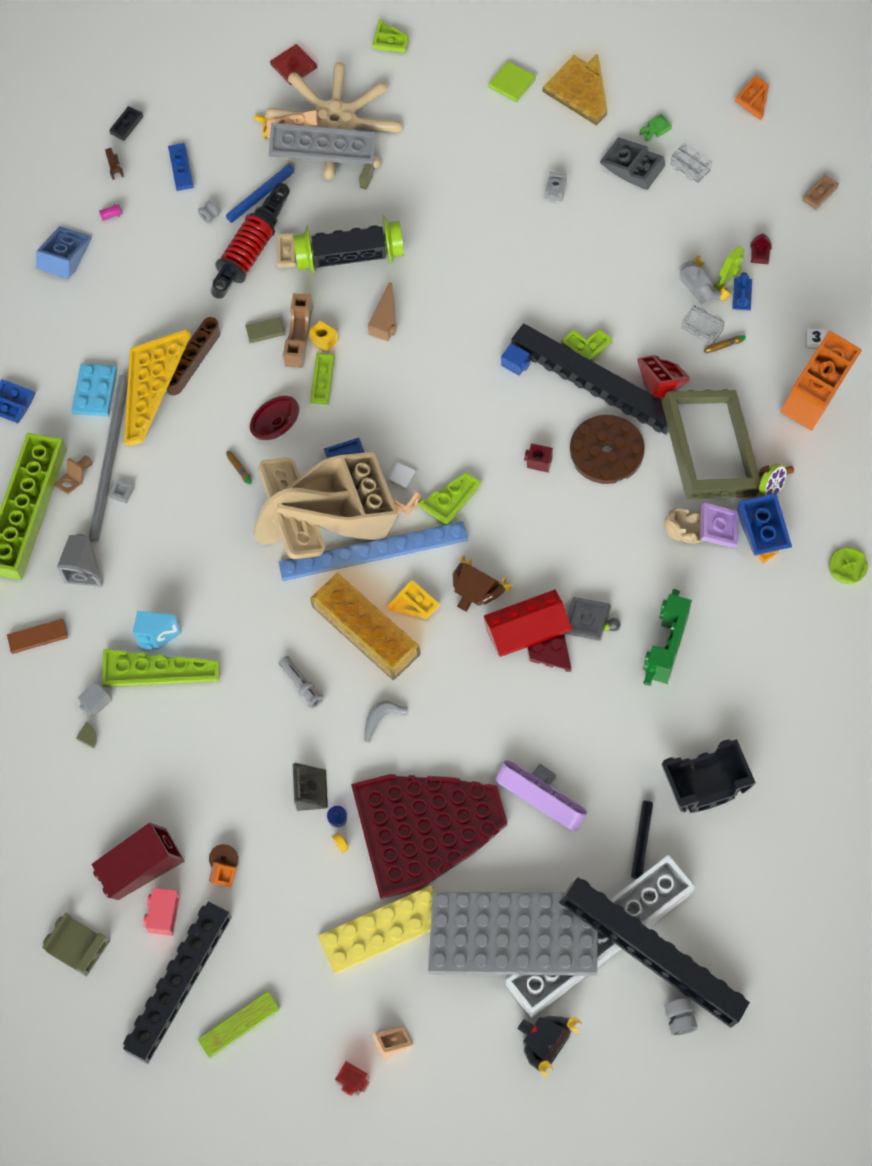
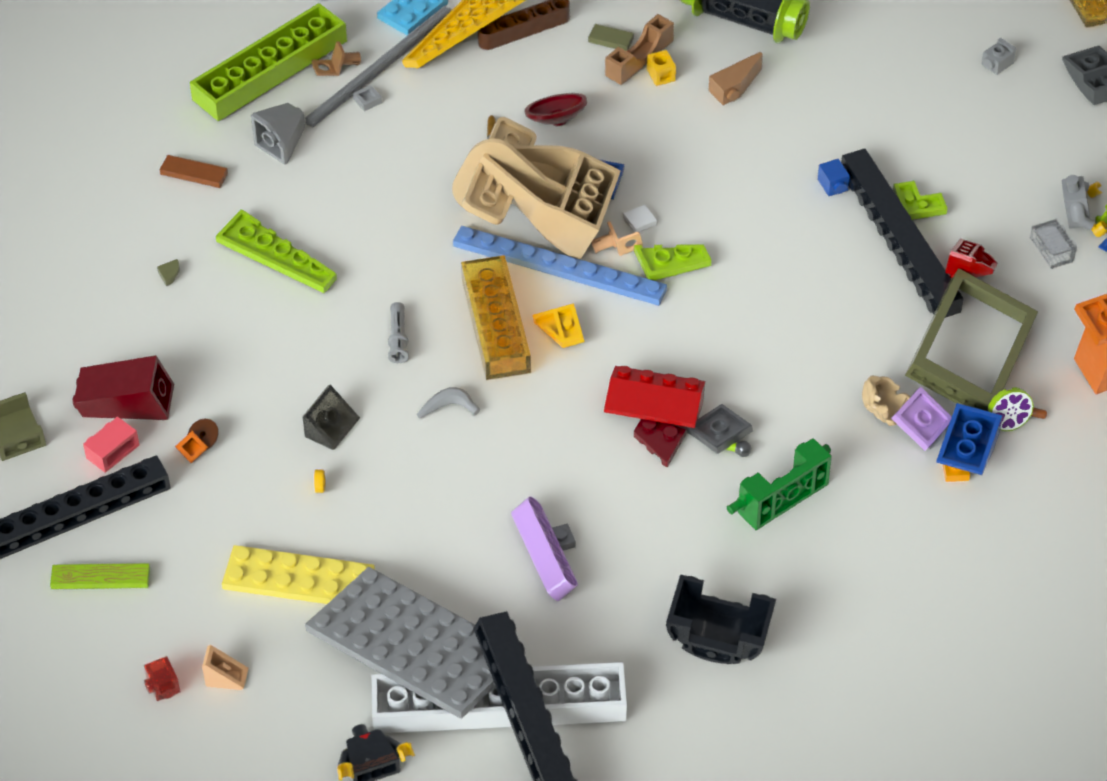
camera: 30 degrees right, 15 degrees down
light grey brick [78,682,111,717] -> none
medium azure slope [133,611,181,650] -> none
lime tile [310,353,335,405] -> none
clear blue tile [327,806,347,827] -> none
dark red wing [351,774,508,900] -> none
reddish brown torso [452,556,513,612] -> none
dark red brick [524,443,553,473] -> none
reddish brown plate [570,415,645,484] -> none
black axle [631,800,653,879] -> none
pearl gold piece [704,335,746,353] -> none
lime tile [829,547,868,584] -> none

